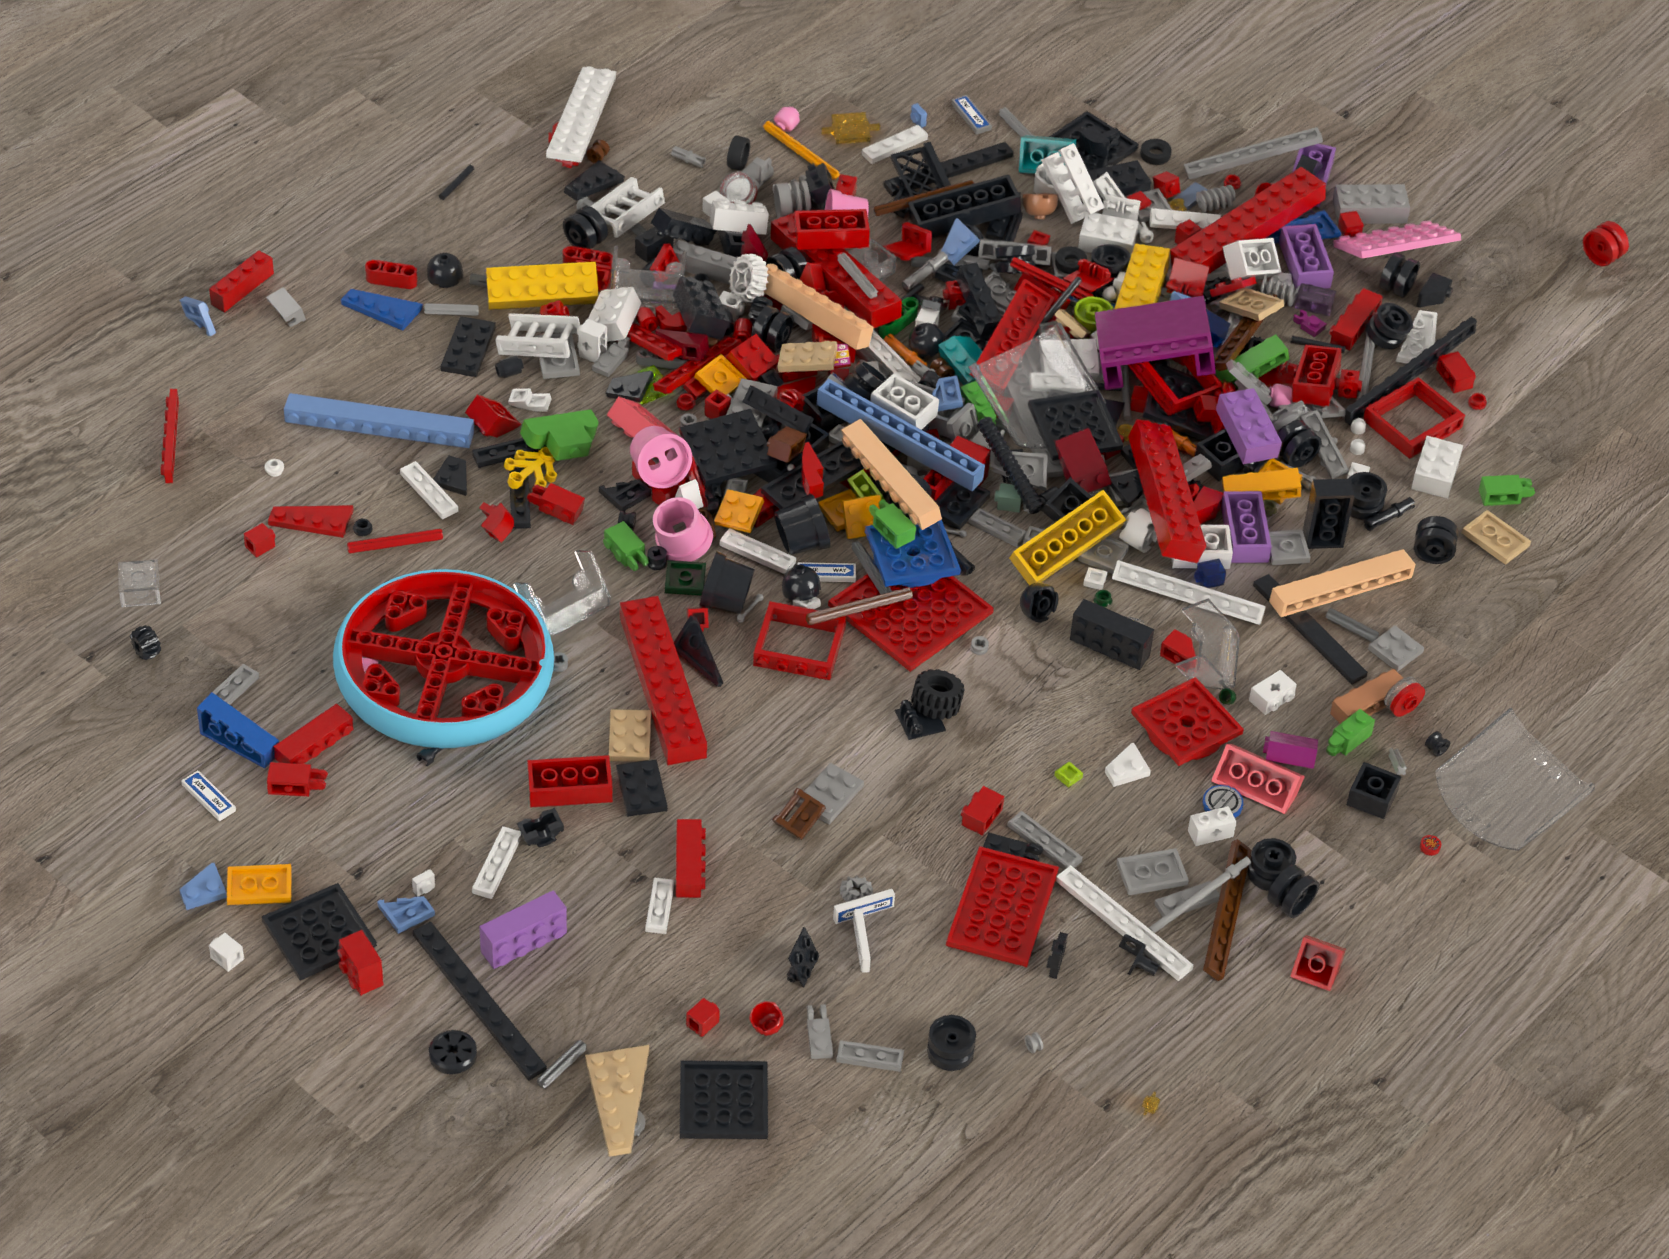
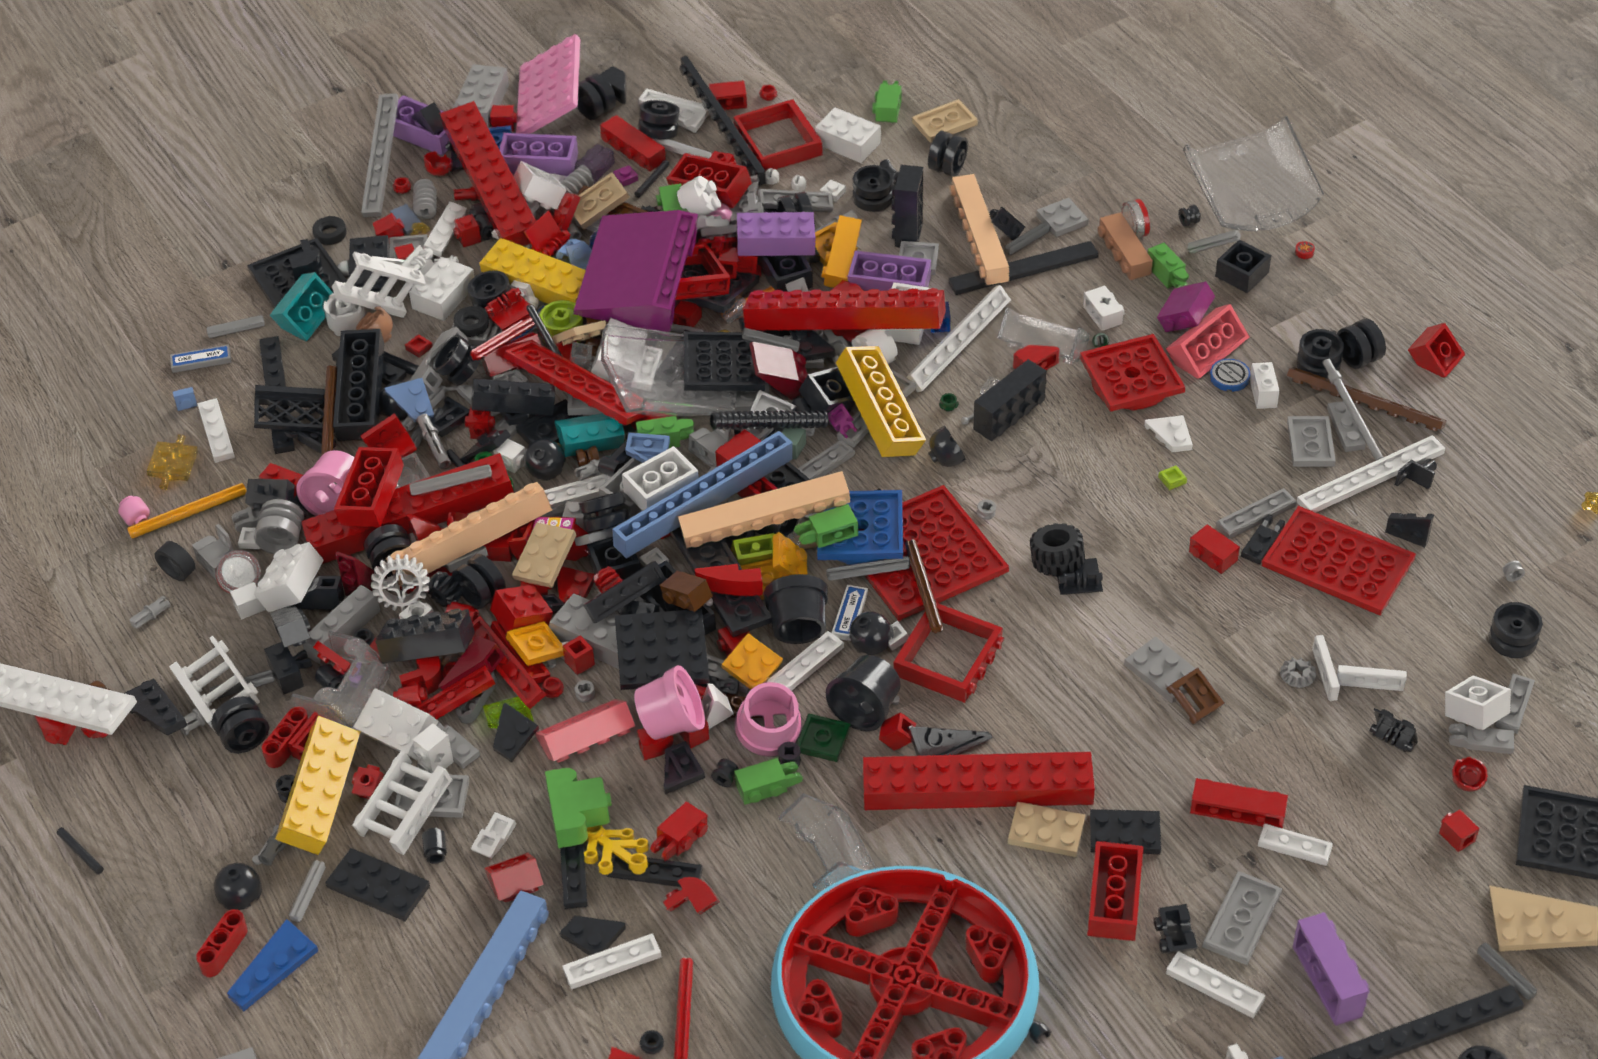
camera: 70 degrees left, 0 degrees up
orange pin [884,334,928,367] -> none
light grey plate [946,403,980,443] -> none
white plate [1083,567,1107,590] -> none
none -> white brick [677,176,721,216]
none -> dark grey axle [742,328,800,352]
none -> magenta plate [828,403,857,439]
none -> black hinge [989,207,1025,241]
none -> light grey tile [1202,871,1283,965]
none -> white brick [1445,675,1511,730]

